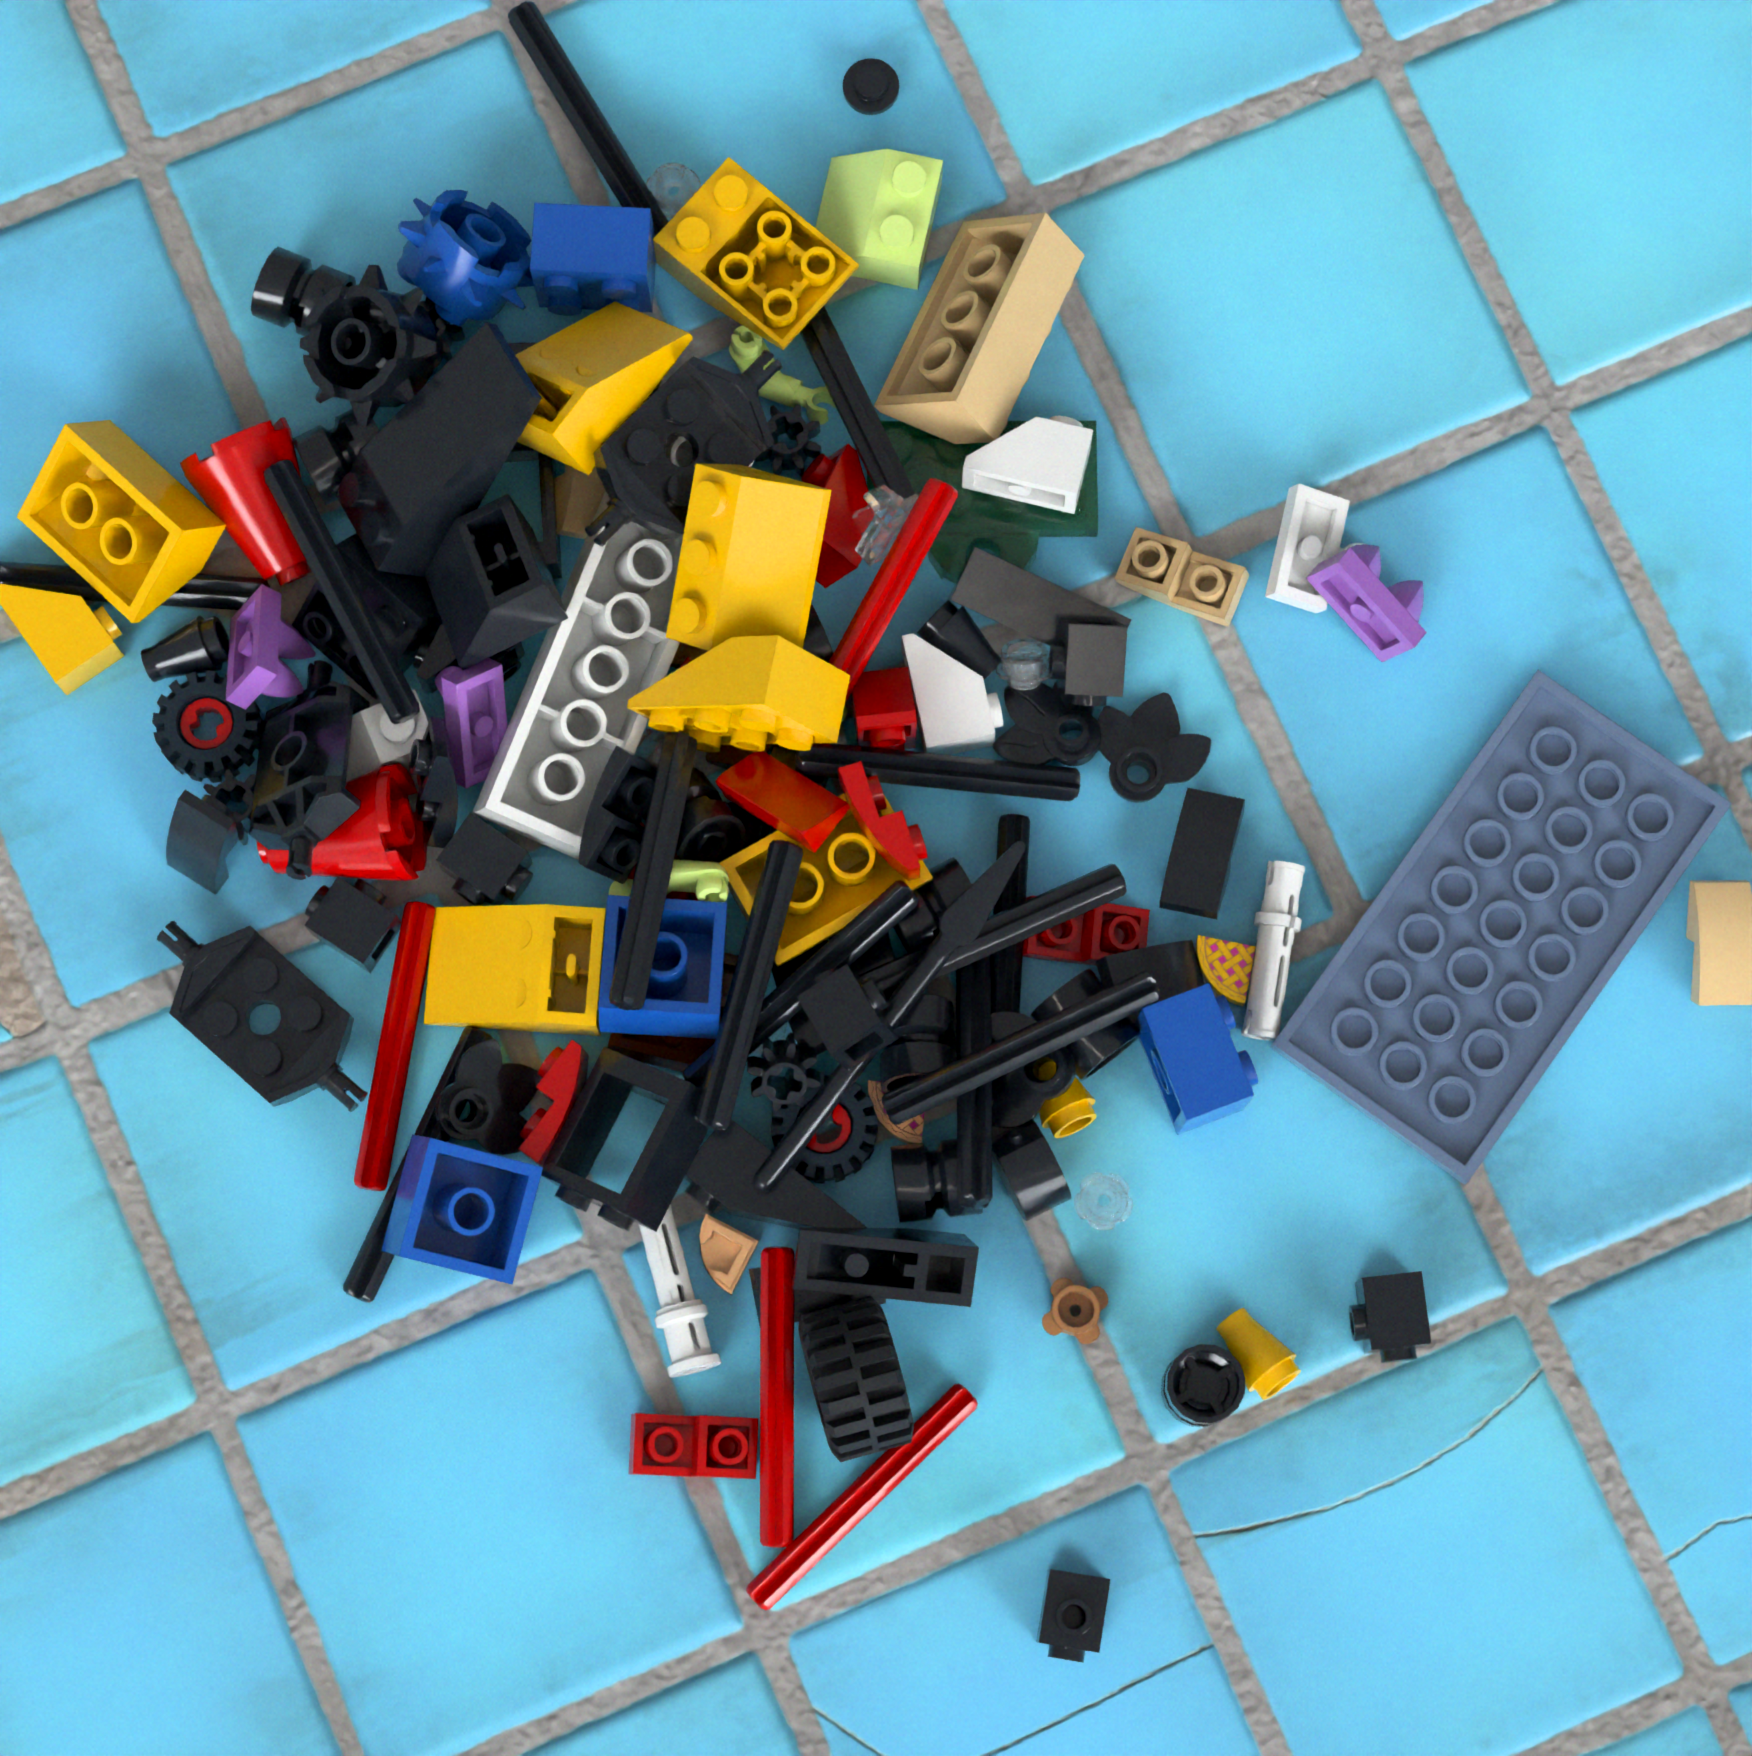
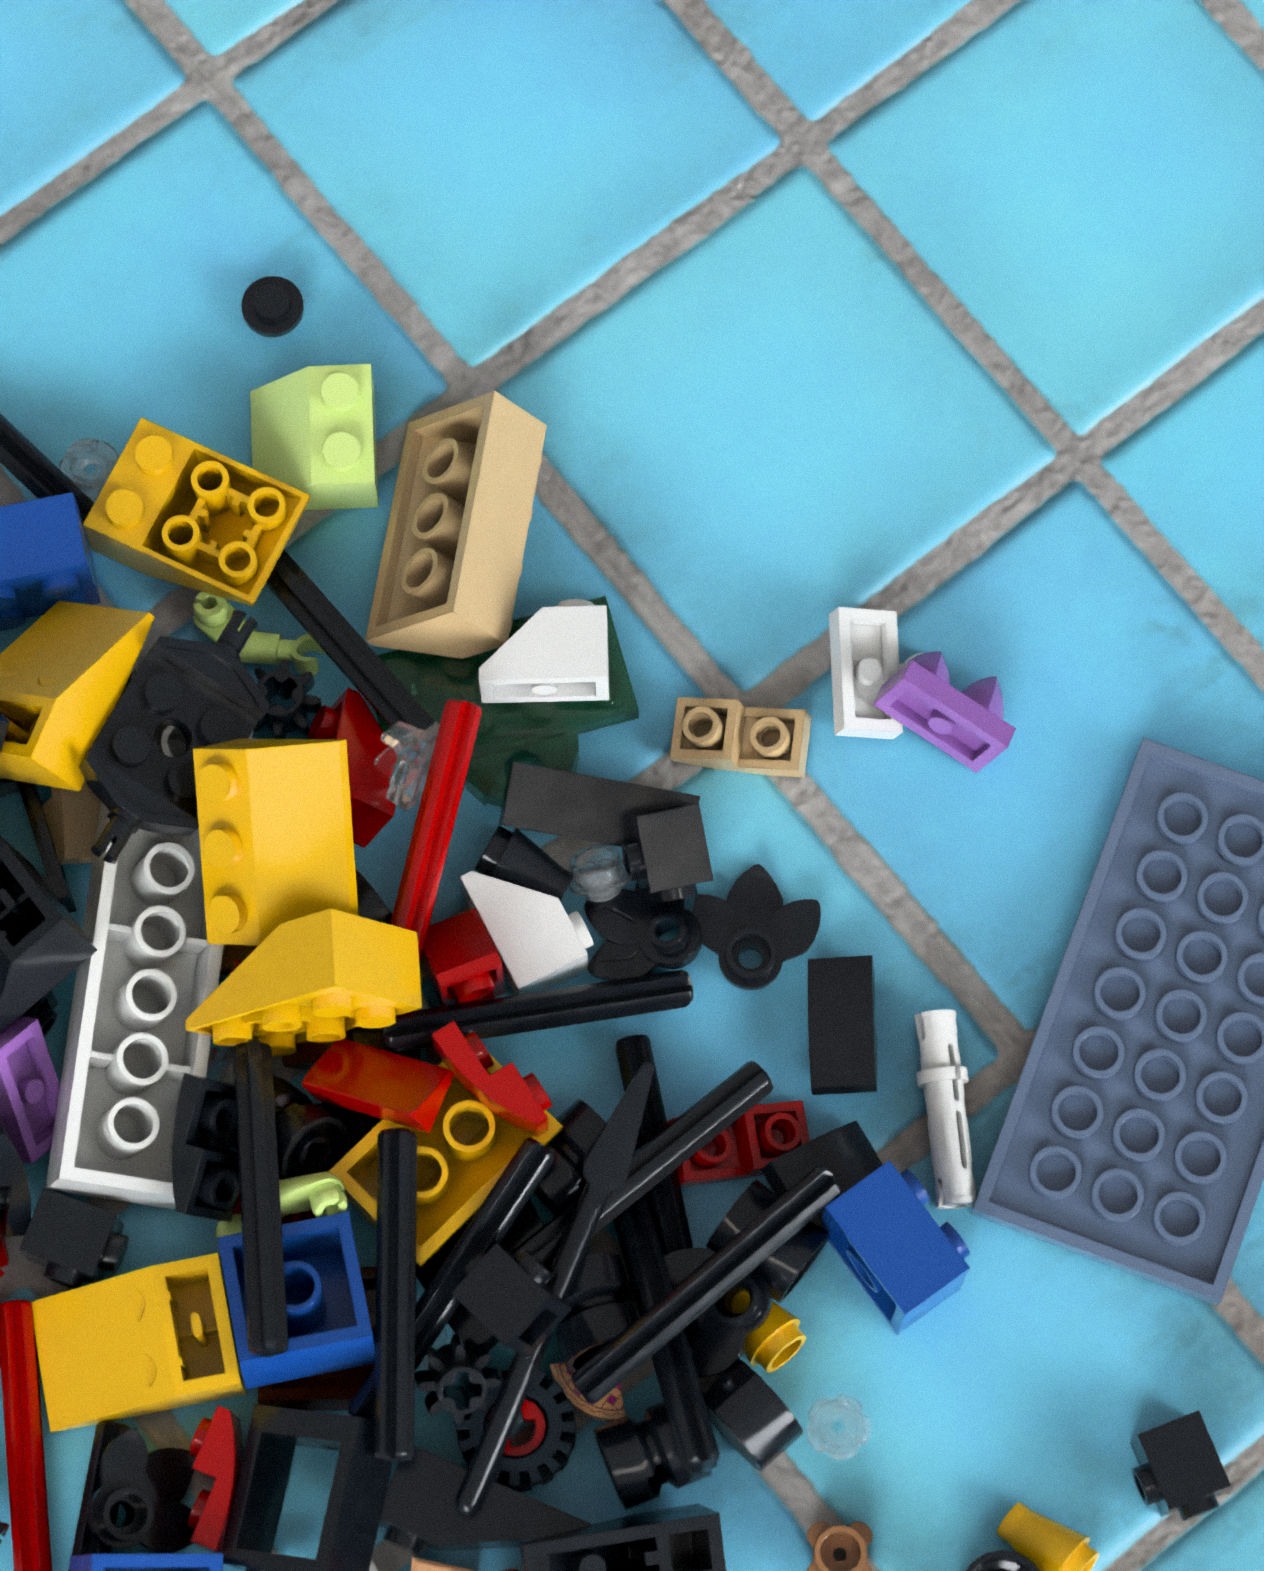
camera: 15 degrees left, 5 degrees down
yellow tile [1195,935,1256,1007] -> none

